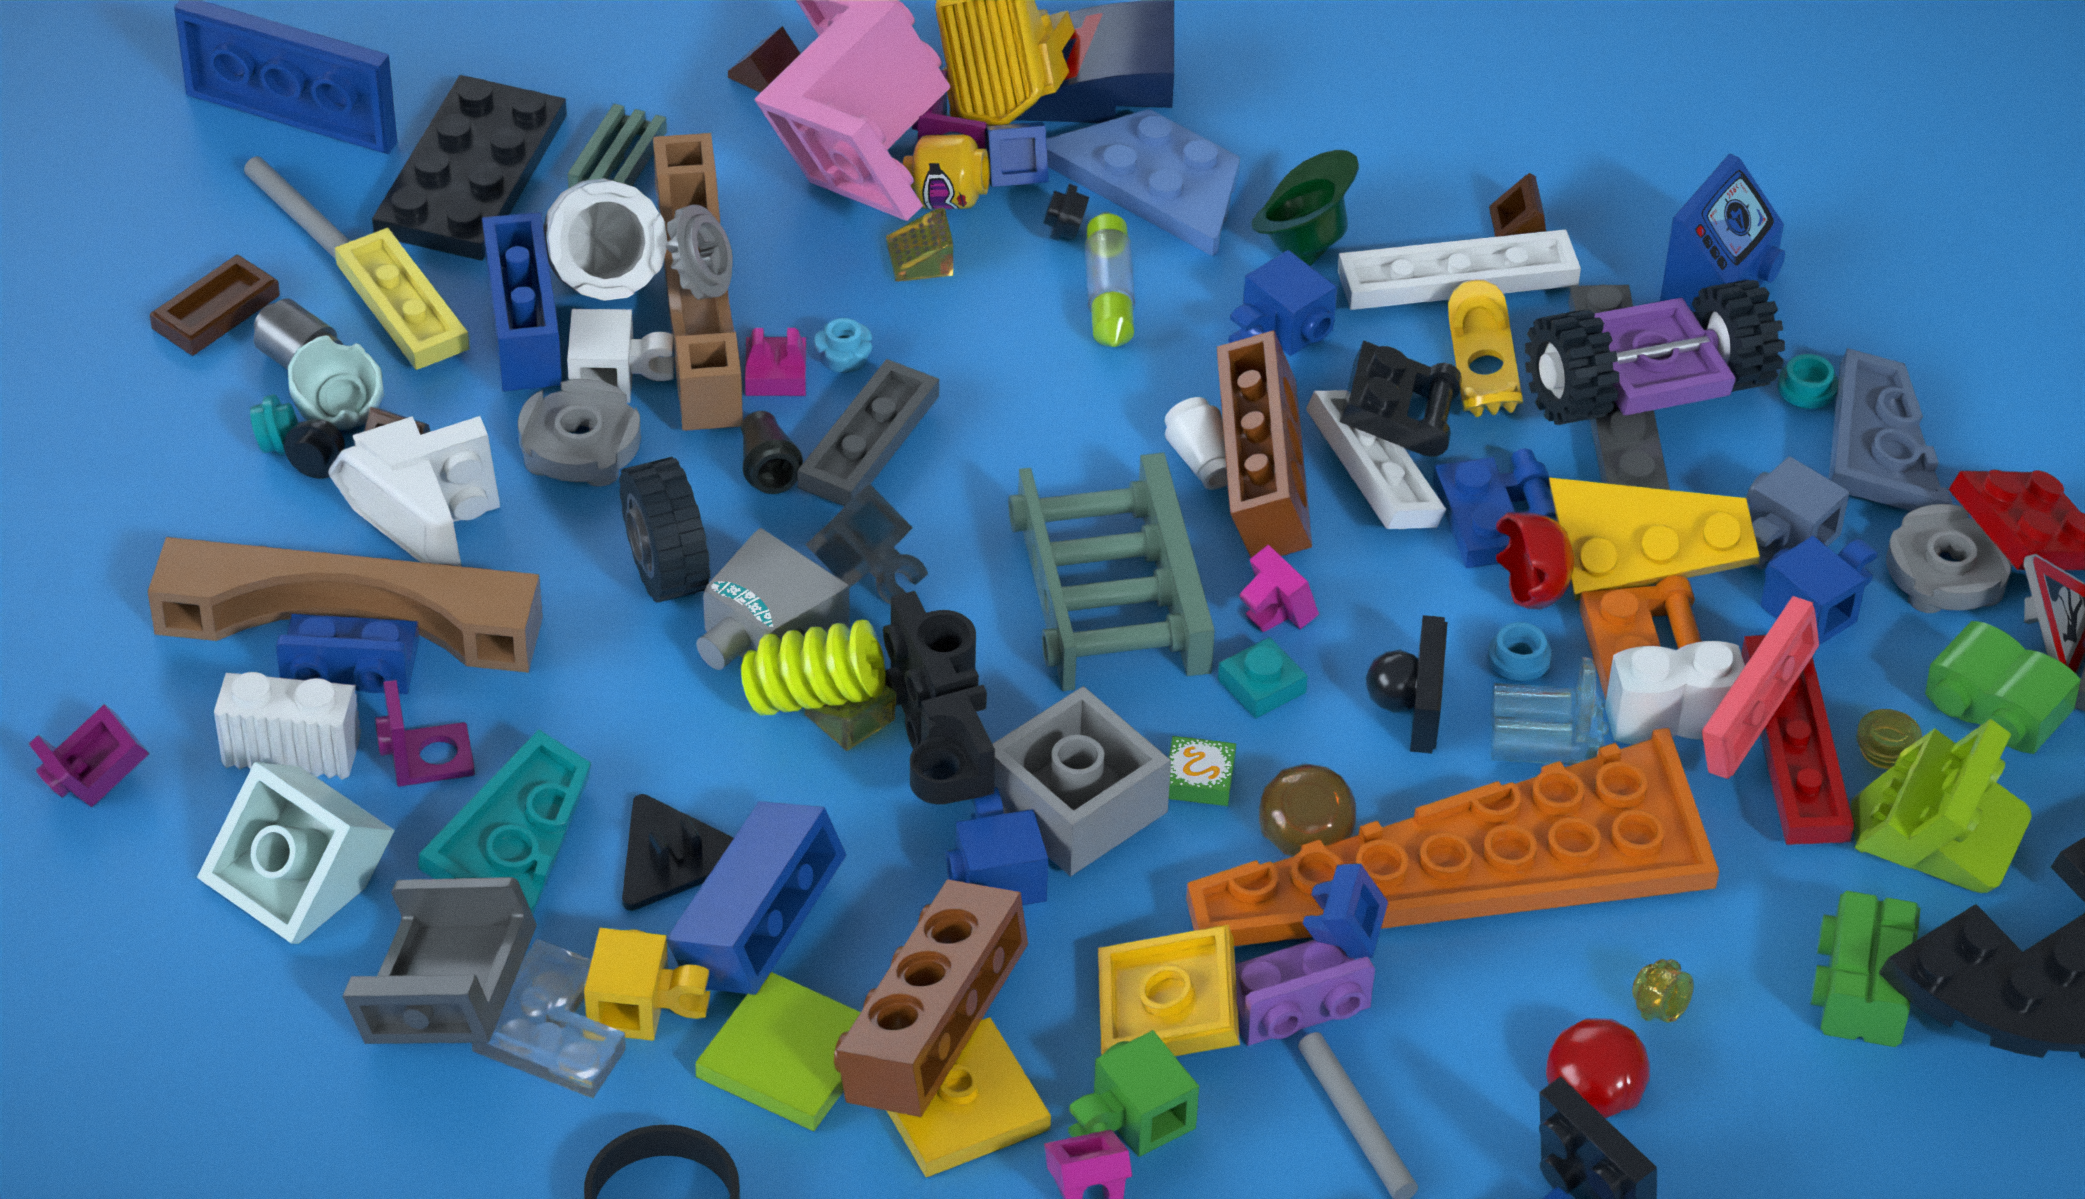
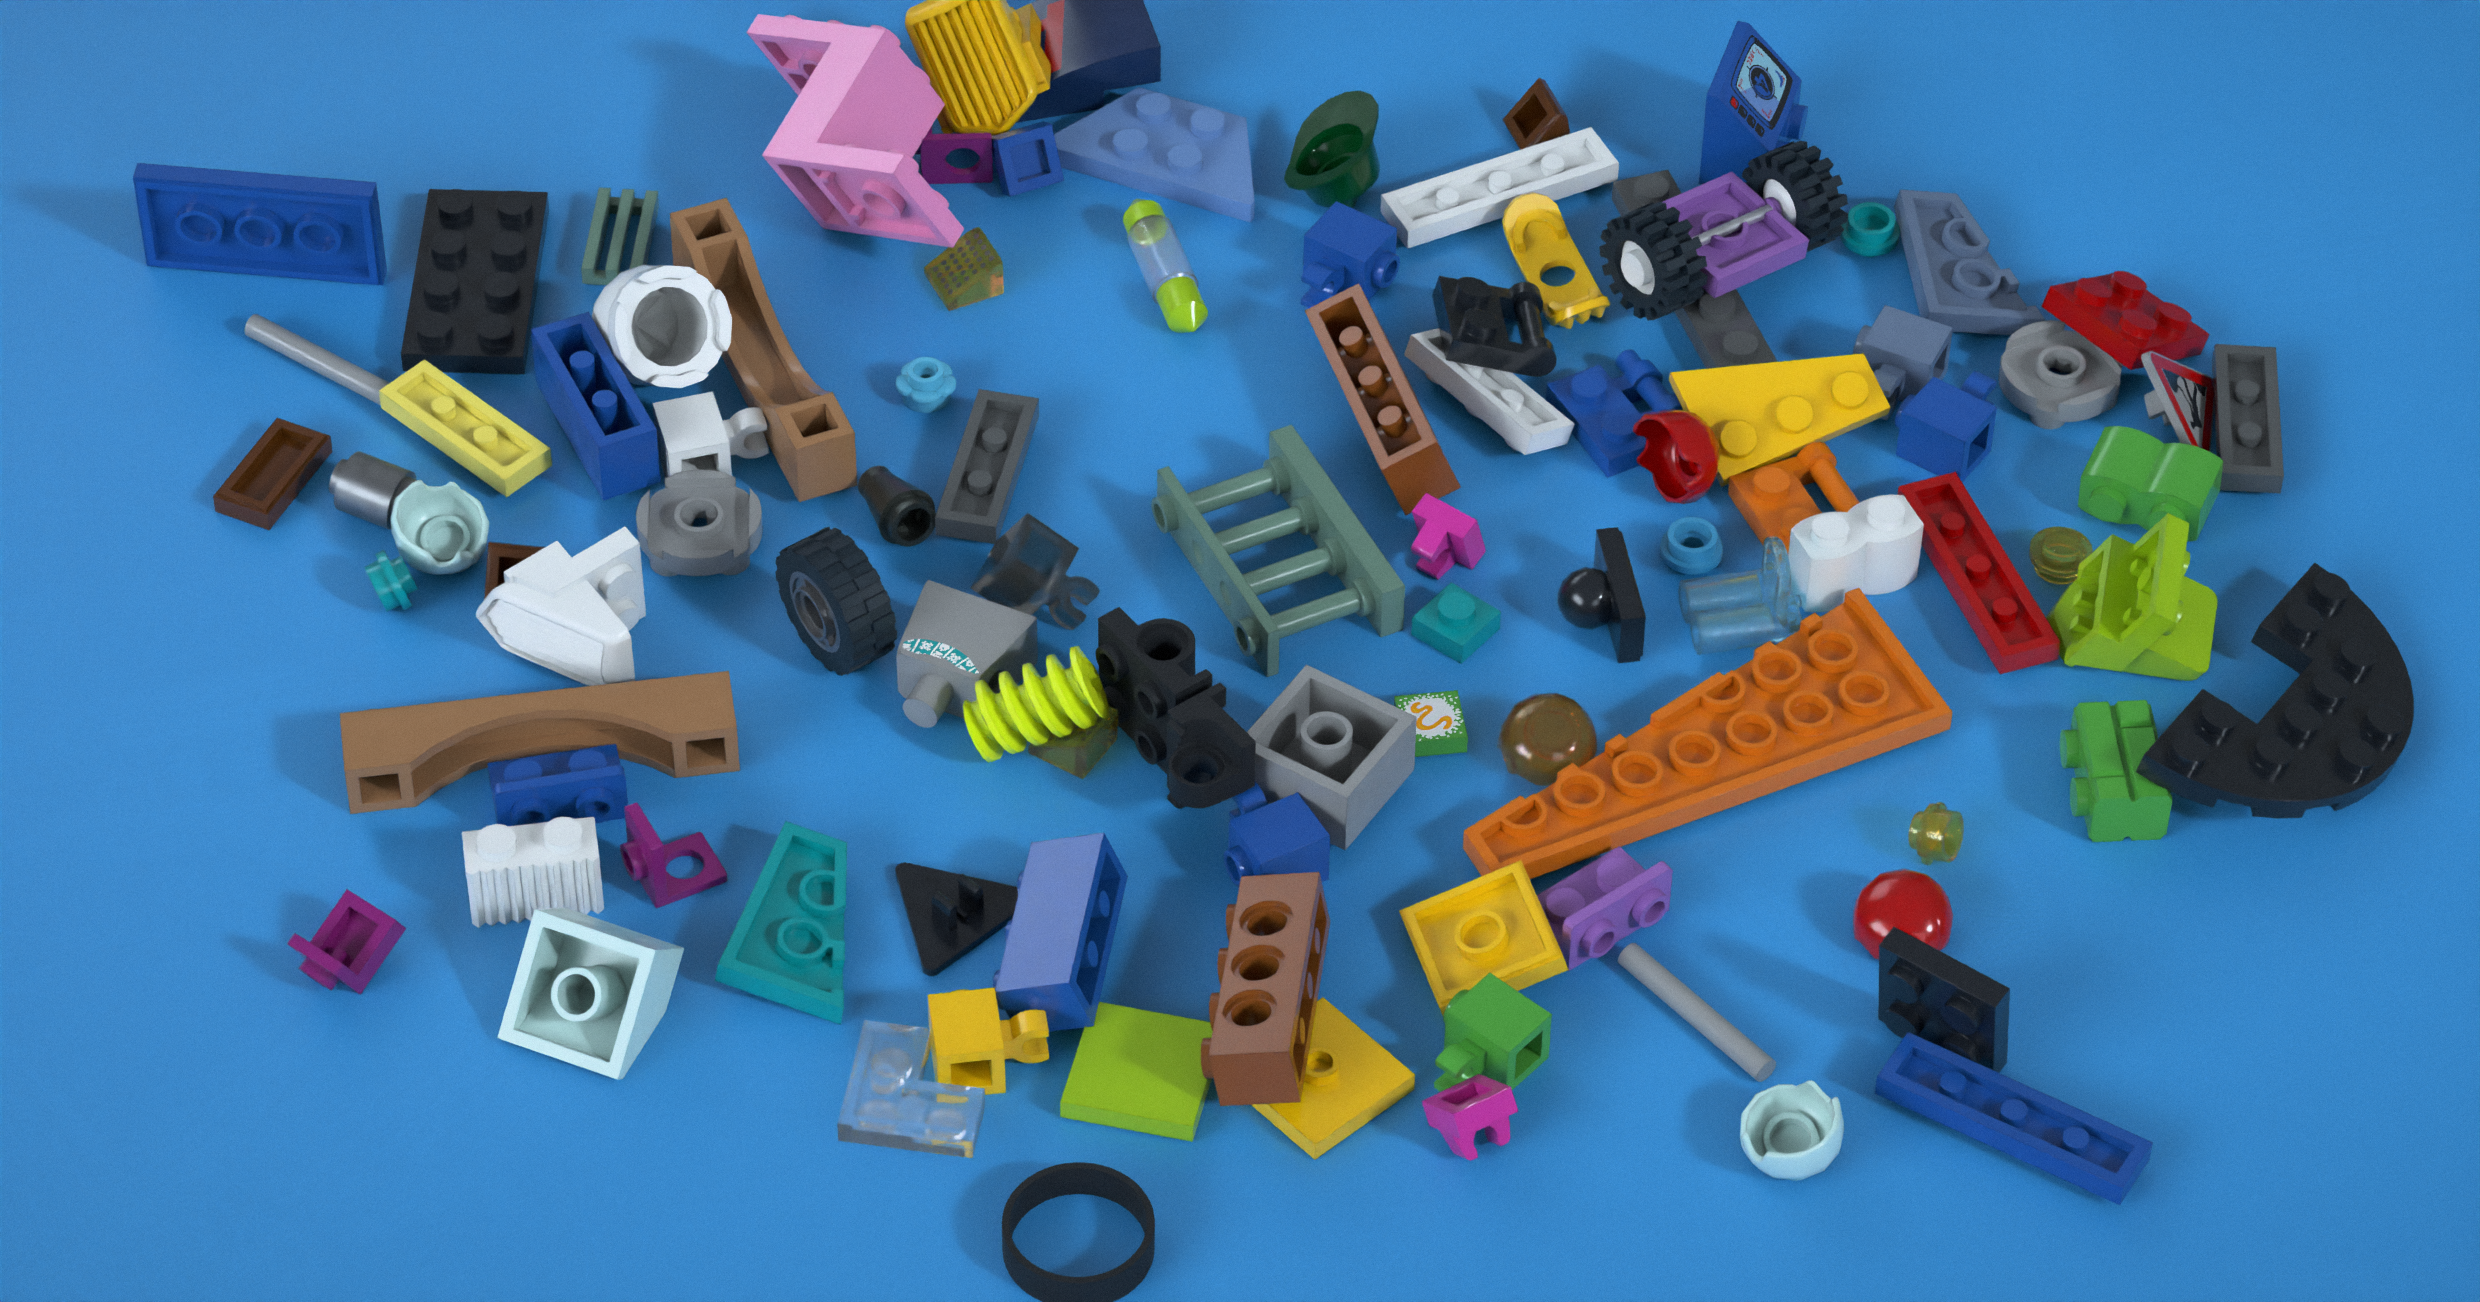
camera: 15 degrees left, 0 degrees up
black plate [284,419,345,479] -> none
dark grey panel [342,877,537,1044] -> none
light grey gear [666,205,733,300] -> none
reddish brown slope [728,26,800,93] -> none
dark pink tile [745,328,806,396] -> none
yellow head [903,135,990,210] -> none
black plate [1043,183,1089,241] -> none
white cone [1164,397,1228,490] -> none
blue tile [1303,864,1388,959] -> none
coral tile [1702,596,1819,779] -> none

